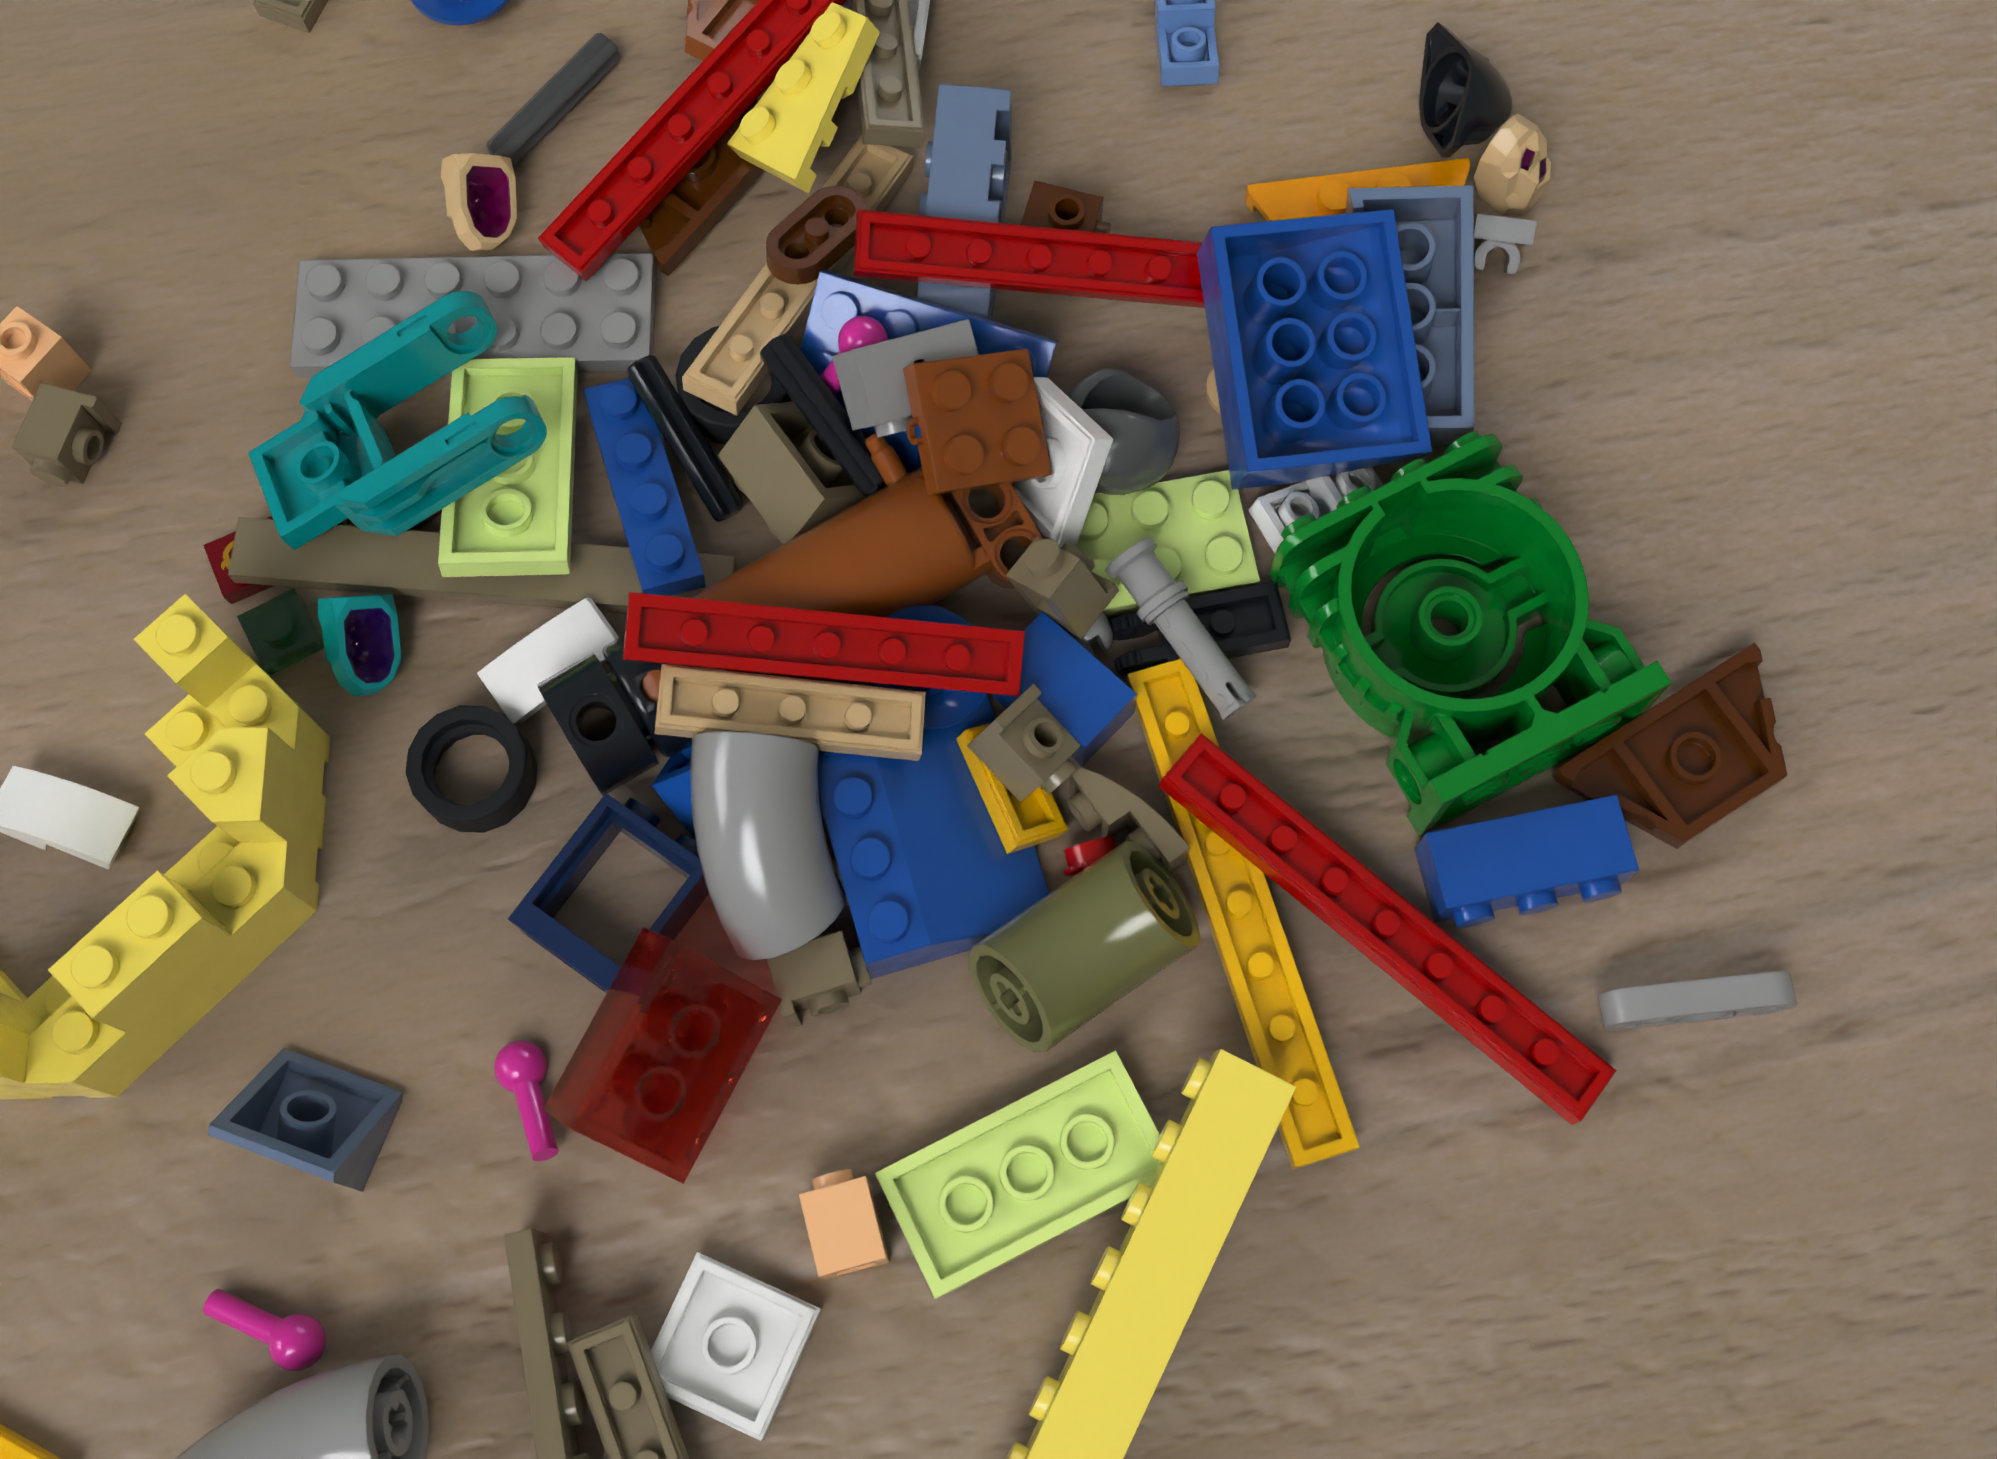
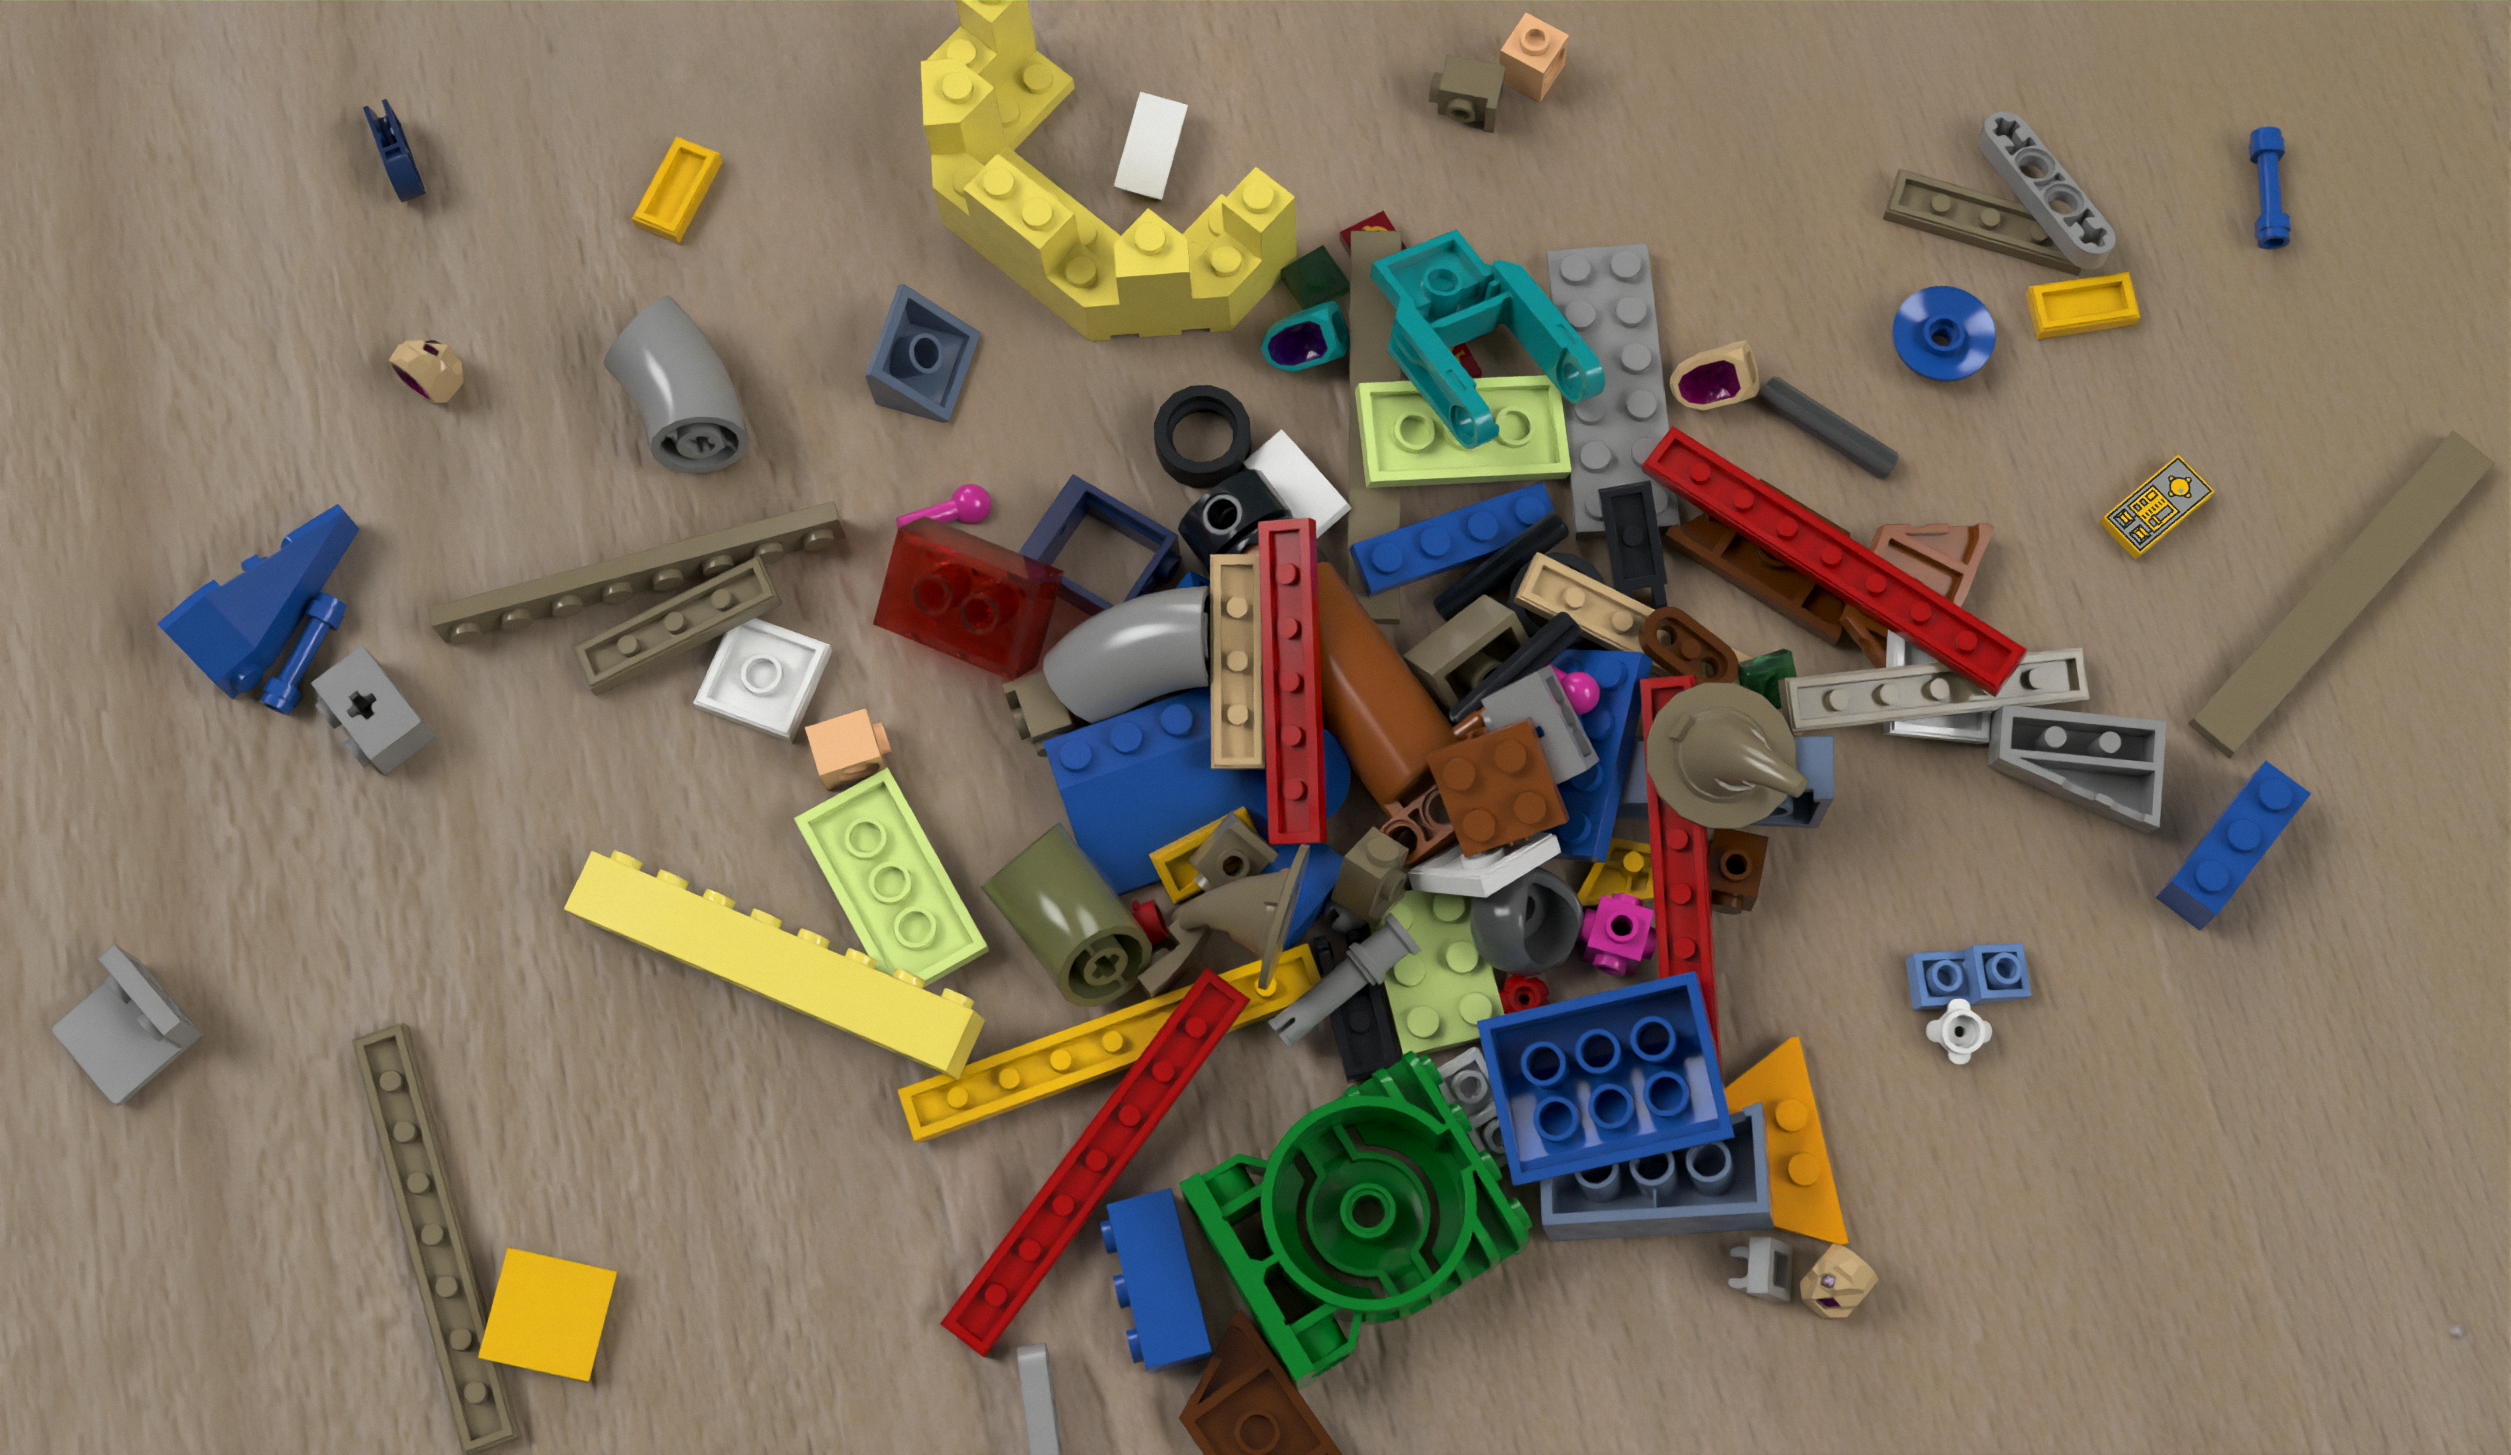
camera: 90 degrees right, 0 degrees up
dark pink bar [203,1289,326,1371] -> none
light yellow wing [727,2,880,194] -> none
black hat [1419,22,1512,158] -> none
none -> dark tan piece [1180,843,1310,990]
none -> red plate [1499,975,1550,1015]
none -> yellow piece [1577,837,1654,909]
none -> dark pink brick [1578,893,1657,976]
none -> black hinge [1597,480,1668,610]
none -> dark tan piece [1646,683,1808,829]
none -> clear green tile [1738,648,1797,710]
none -> white plate [1926,999,1992,1064]

